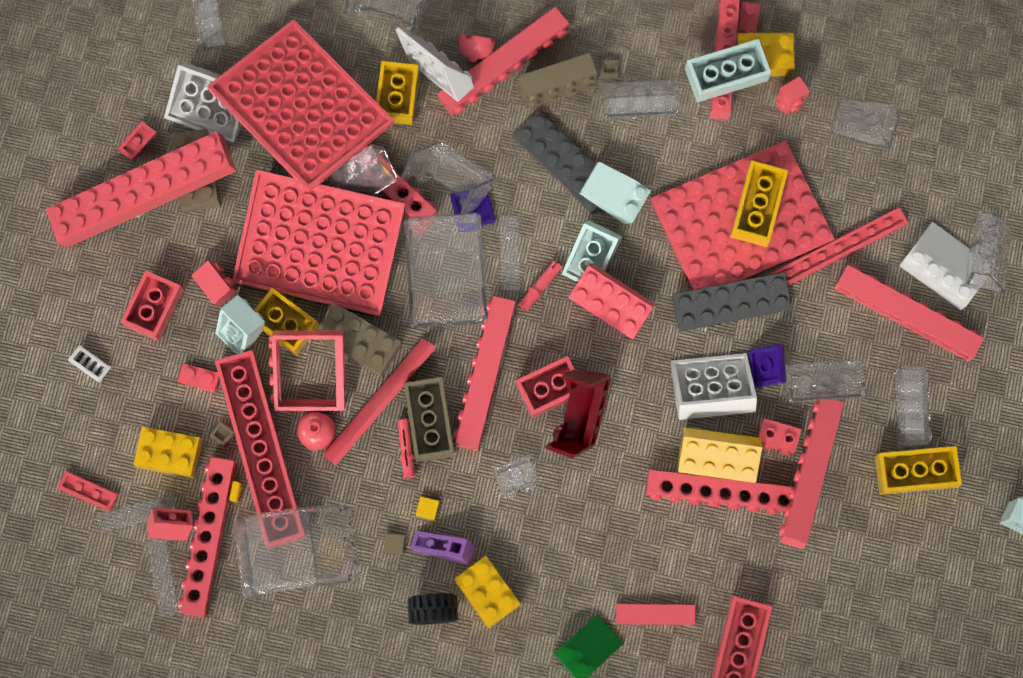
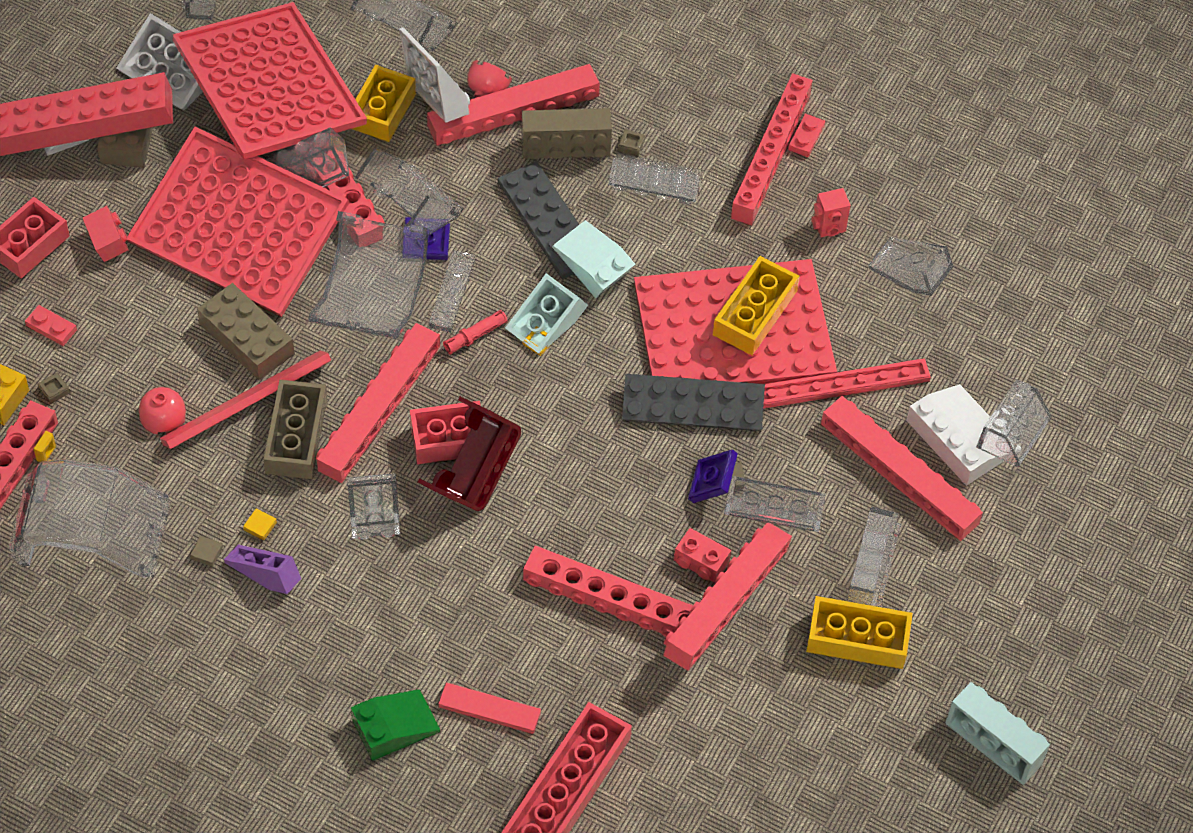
camera: 15 degrees right, 20 degrees down
coral plate [118,121,157,162] -> none
light aqua slope [215,295,265,355] -> none
coral brick [215,350,307,549] -> none
yellow brick [254,288,320,356] -> none
coral window [269,331,346,411] -> none
coral pin [397,419,415,479] -> none
black tyre [407,593,459,625] -> none
yellow brick [454,556,521,629] -> none
coral brick [568,263,656,339] -> none
white slope [671,353,757,420] -> none
yellow brick [678,427,762,483] -> none
light aqua brick [685,39,771,103] -> none
yellow brick [736,33,794,76] -> none

